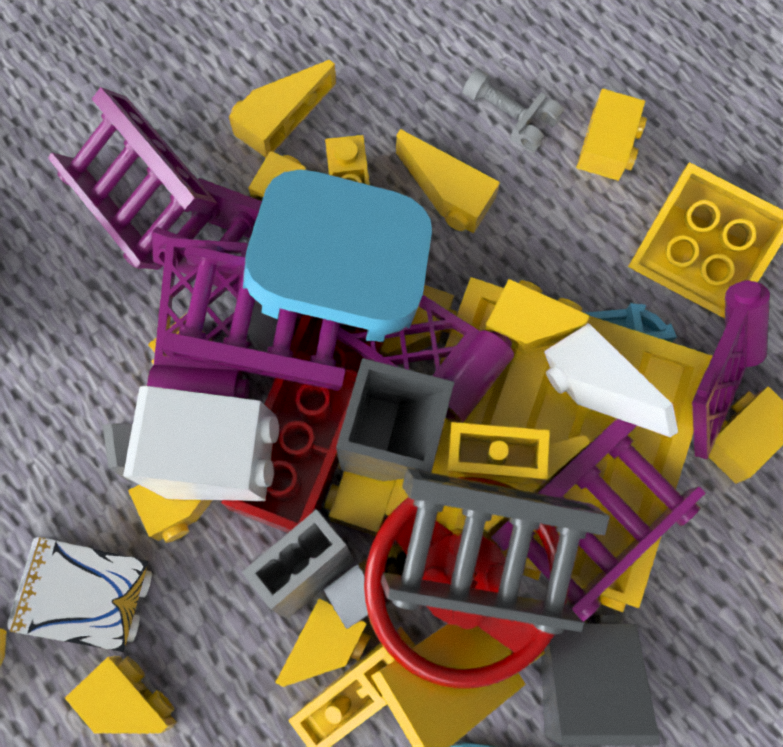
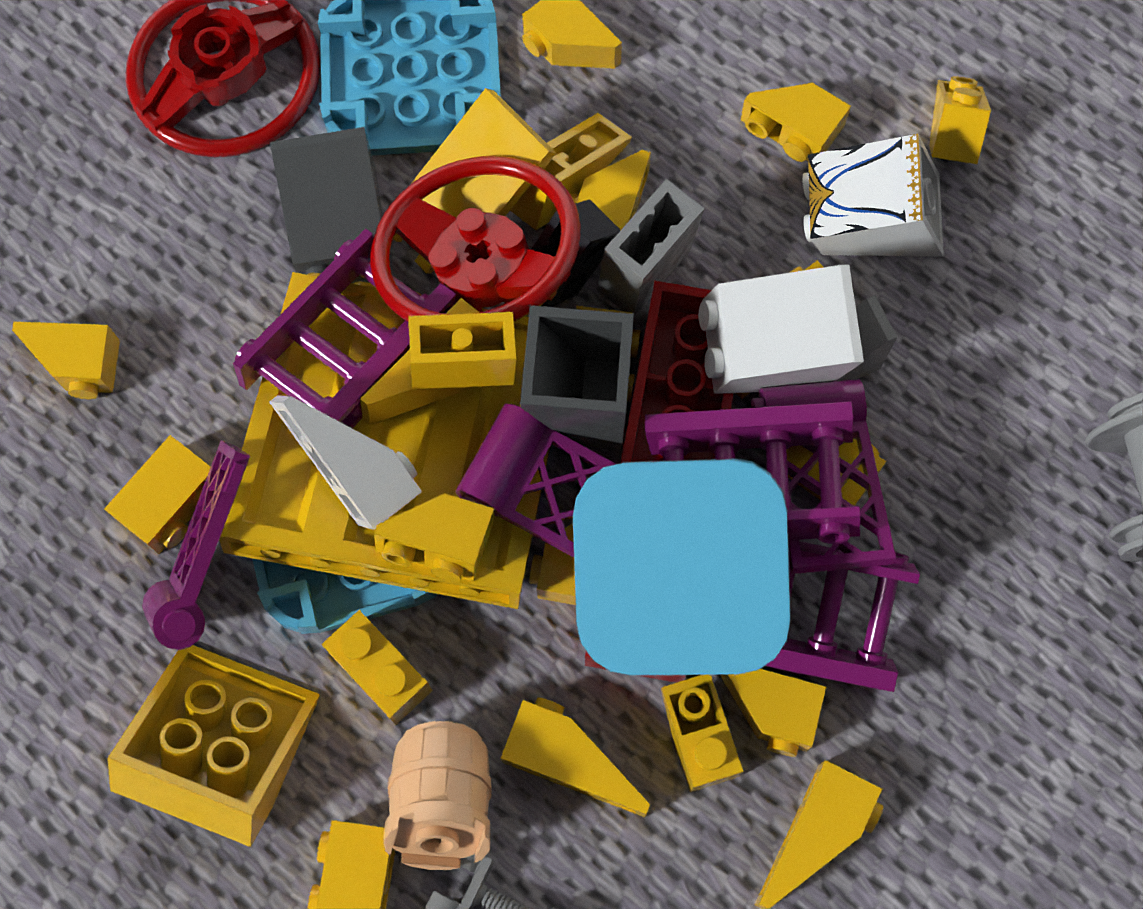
camera: 175 degrees right, 0 degrees up
magenta fence [48,87,217,270] -> none
dark grey fence [381,468,610,634] -> none
none -> yellow brick [321,610,433,725]
none -> light nougat piece [384,721,492,870]

